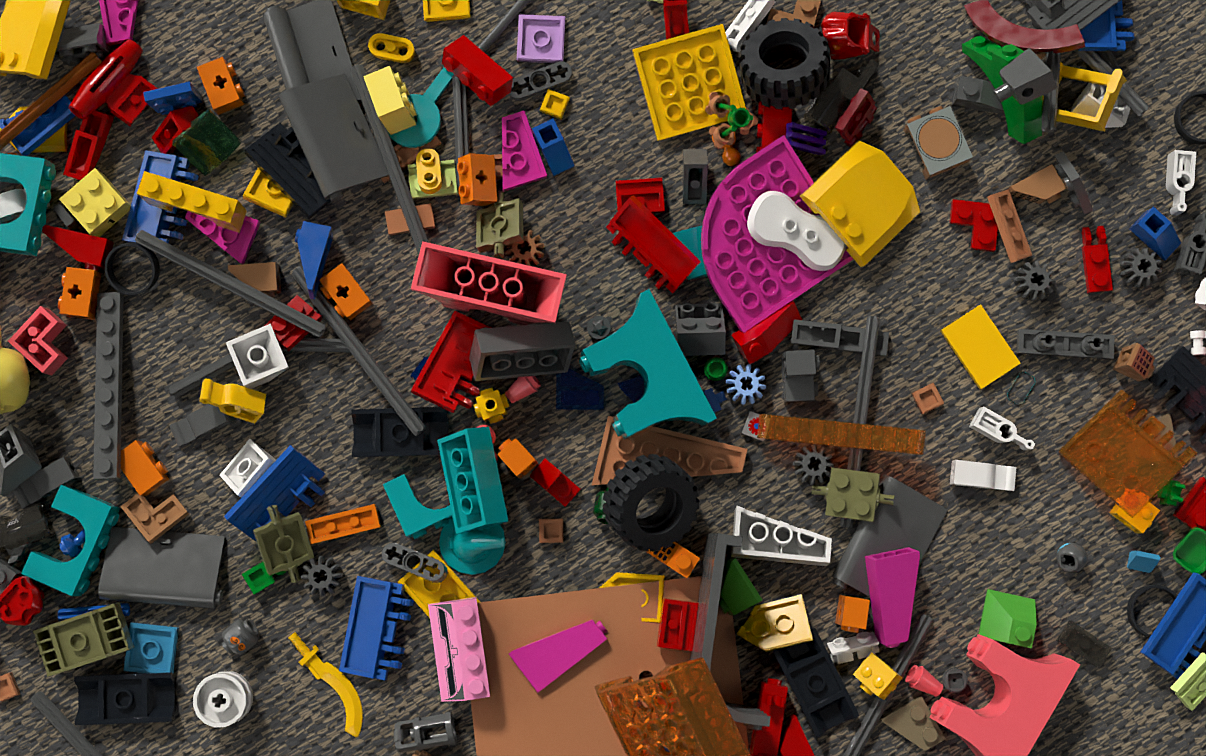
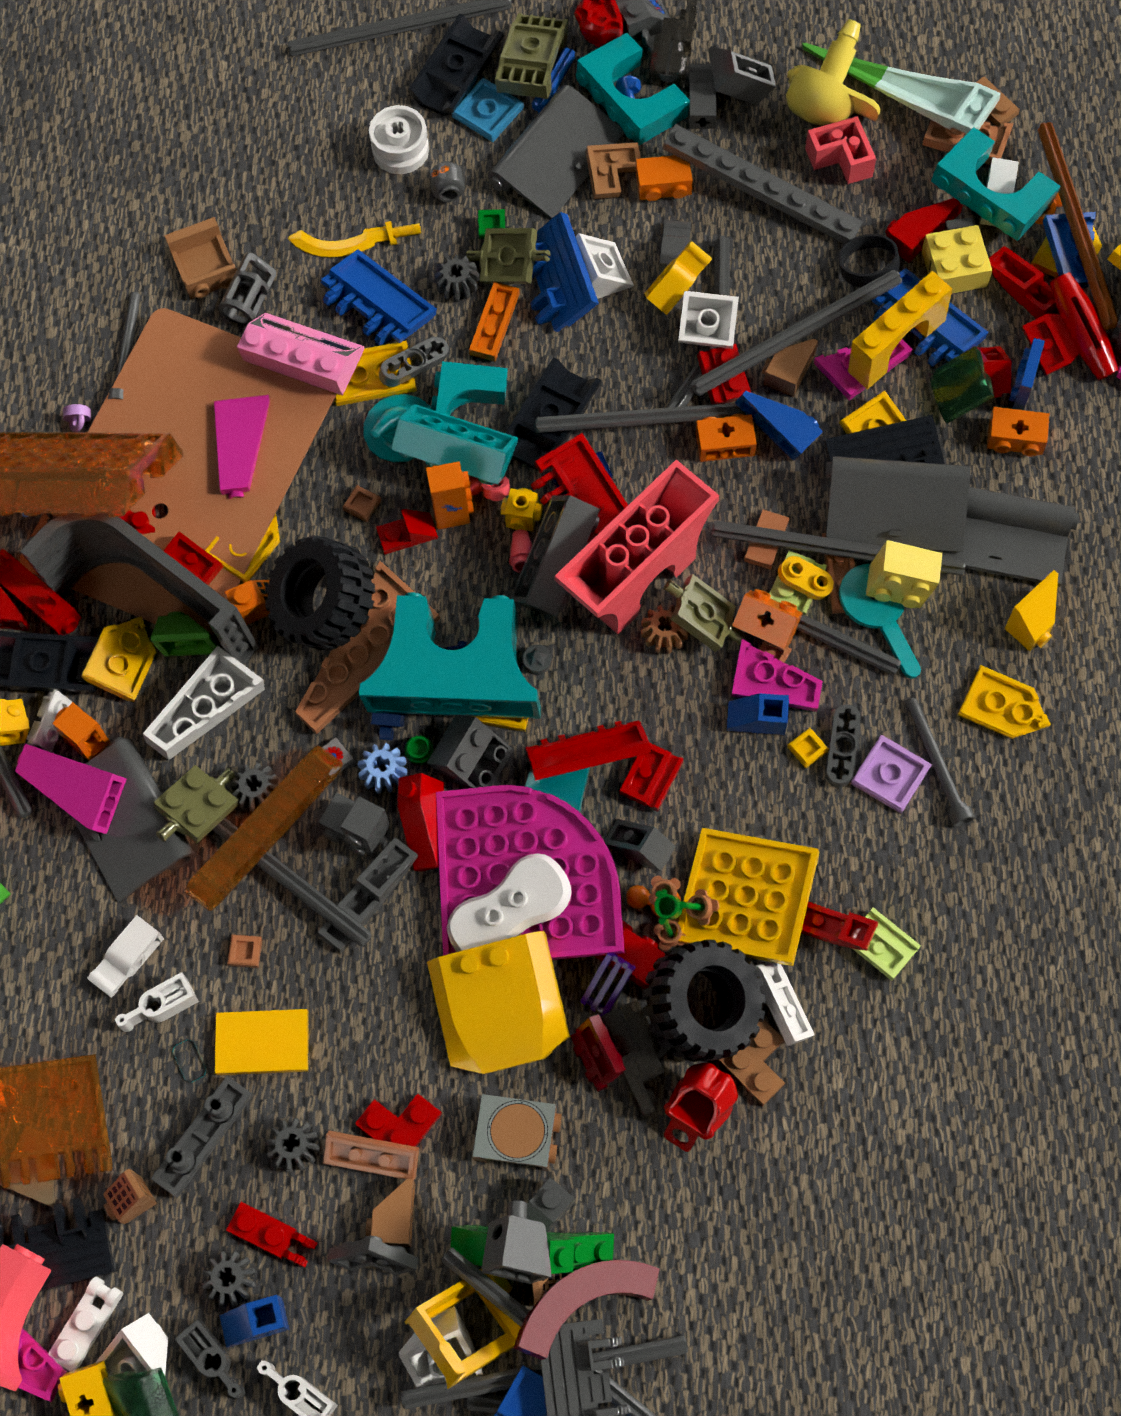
camera: 120 degrees right, 15 degrees down
orange brick [58,267,101,320] -> none
yellow plate [368,33,415,63] -> none
red brick [442,35,513,106] -> none
clear blue wing [556,369,604,410] -> none

